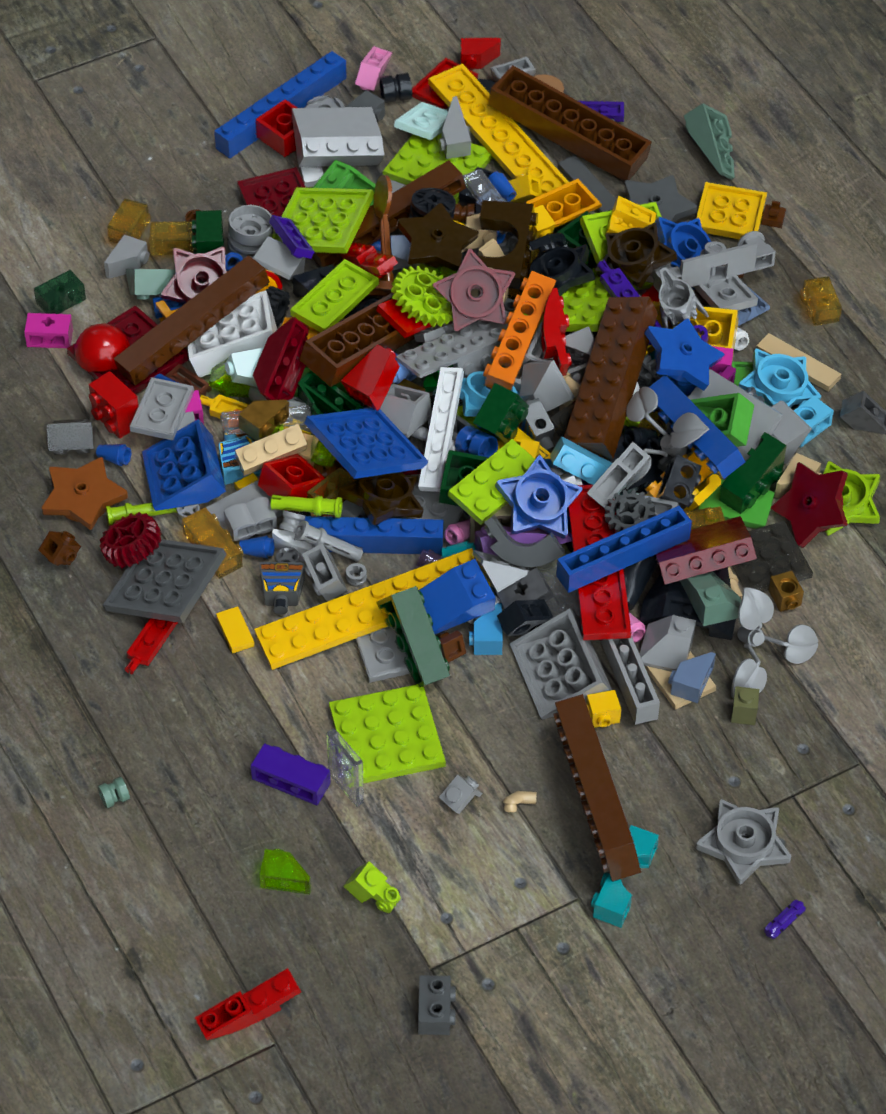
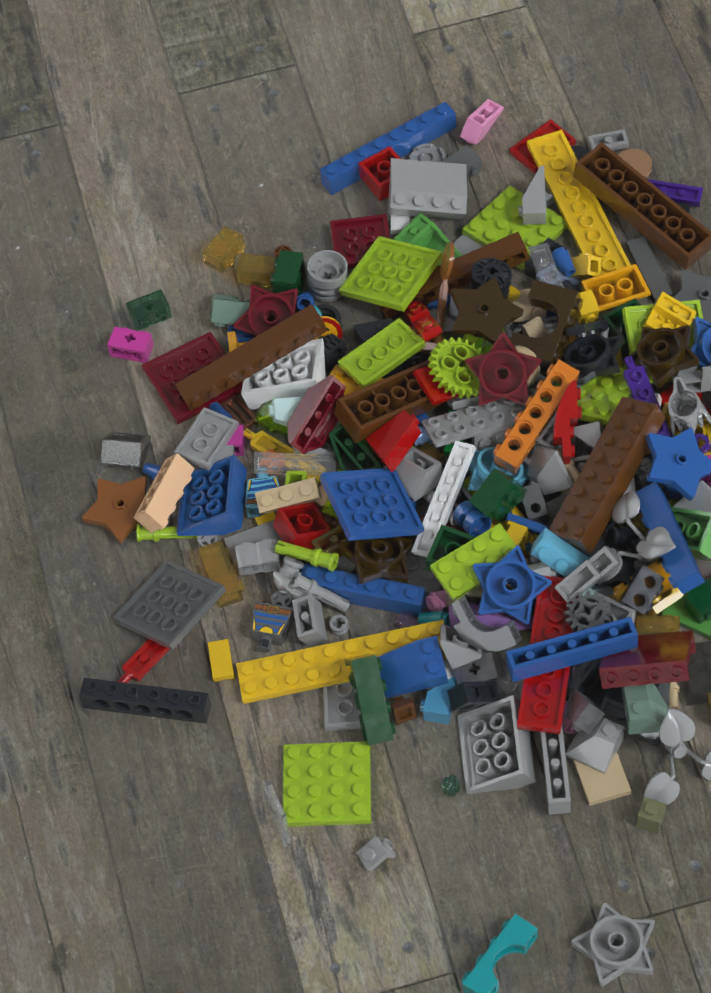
camera: 20 degrees right, 5 degrees up
reddish brown brick [38,531,81,566] -> none
red cylinder [74,323,130,373] -> none
red brick [89,371,139,439] -> none
sand green wheel [97,776,130,808] -> none
dark red gear [100,512,162,568] -> none
light grey slope [104,235,150,279] -> none
pearl gold slope [238,400,289,441] -> none
blue cone [239,536,275,559] -> none
dark purple brick [251,743,331,806] -> none
light grey slope [253,236,305,280] -> none
clear neon green slope [259,849,311,894] -> none
dark purple plate [269,215,315,259] -> none
lime brick [343,861,401,913] -> none
black wheel [379,73,412,103] -> none
light aqua tile [394,102,448,140] -> none
reddish brown wheel [453,203,474,223] -> none
red slope [461,38,501,69] -> none
tan arm [503,791,537,812] -> none
reddish brown brick [553,694,641,882] -> none
yellow brick [586,690,621,728] -> none
sand blue slope [668,652,716,704] -> none
none -> black brick [79,678,211,724]
none -> light nougat brick [134,453,195,533]
none -> clear green plate [443,775,460,797]
none -> blue tile [506,513,549,535]
none -> flat silver slope [565,688,605,734]

